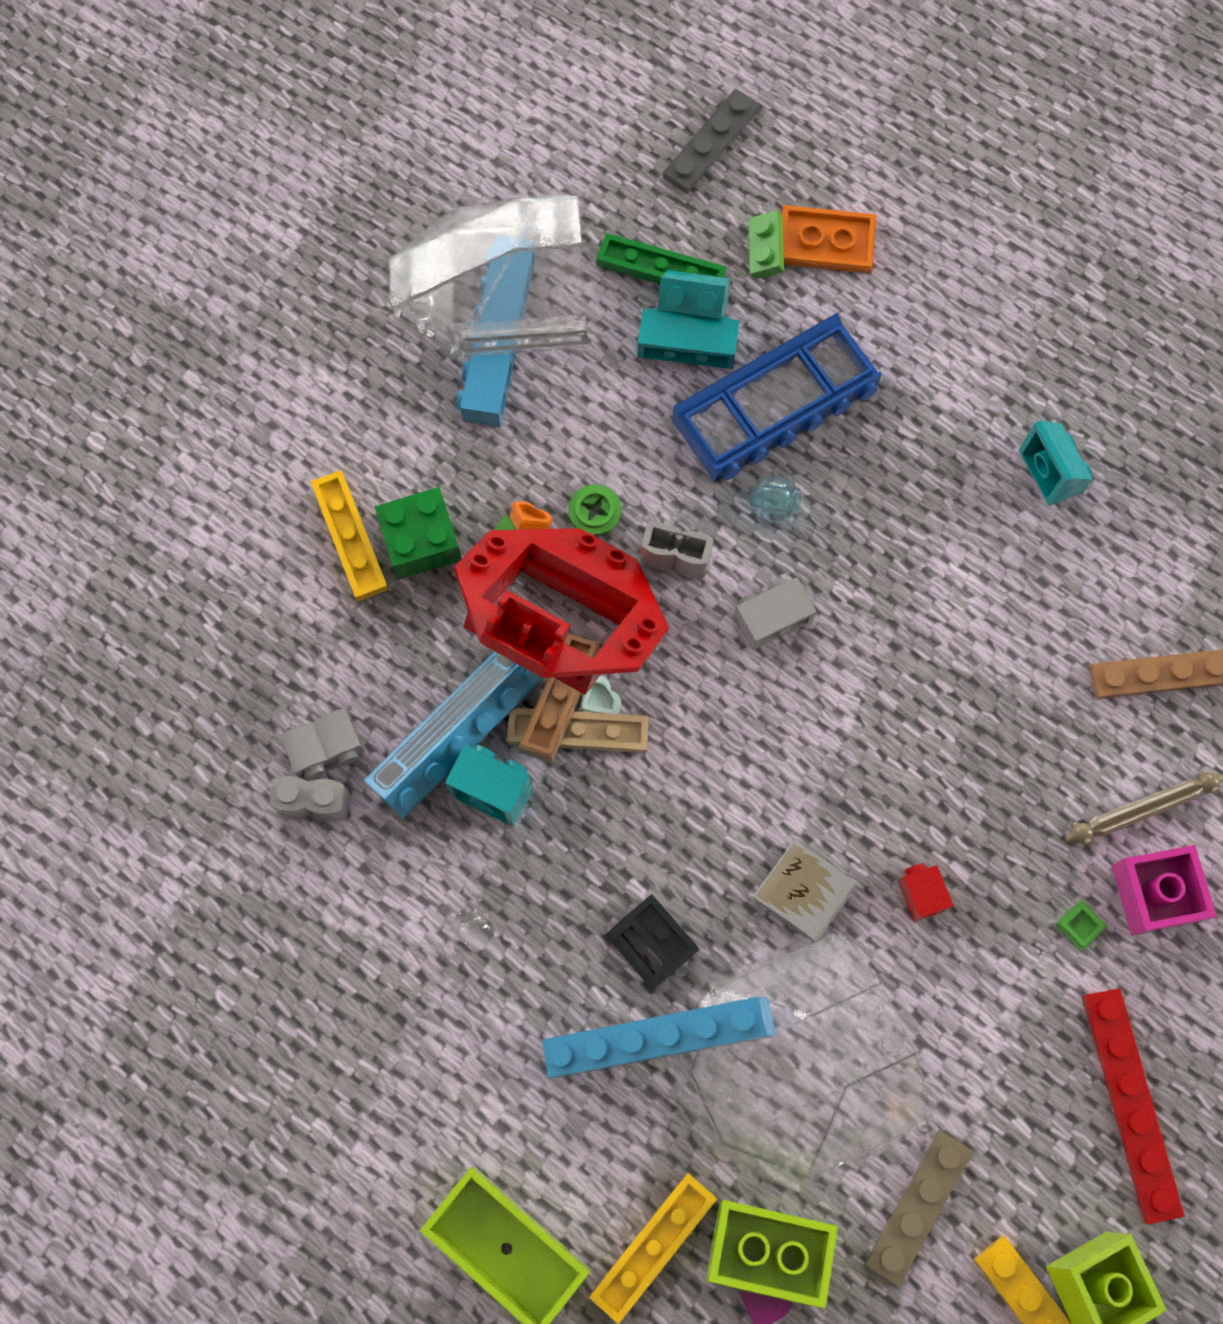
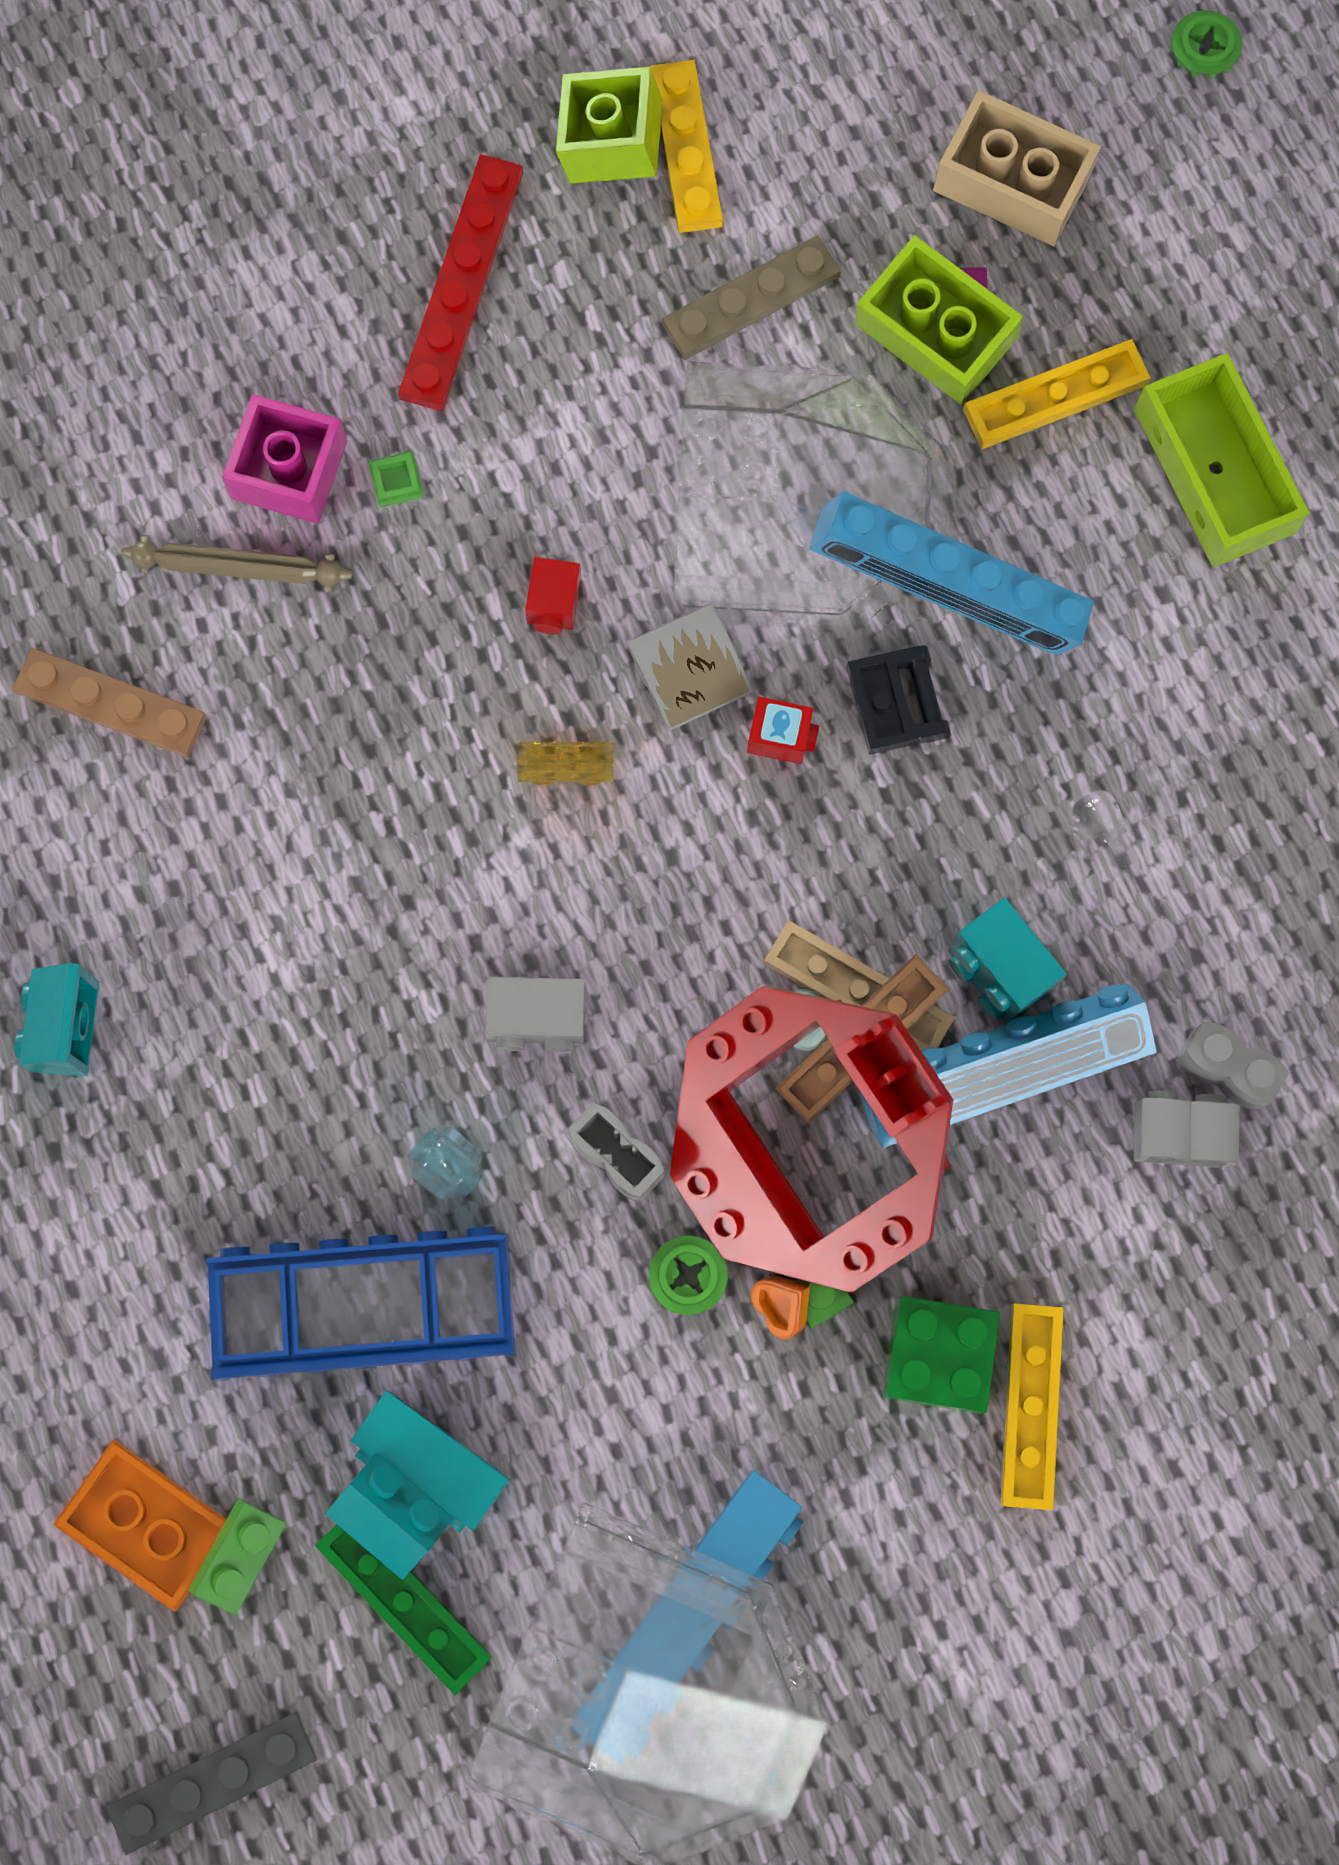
camera: 155 degrees left, 5 degrees up
none -> clear yellow plate [517,742,614,785]
none -> red brick [747,696,820,764]

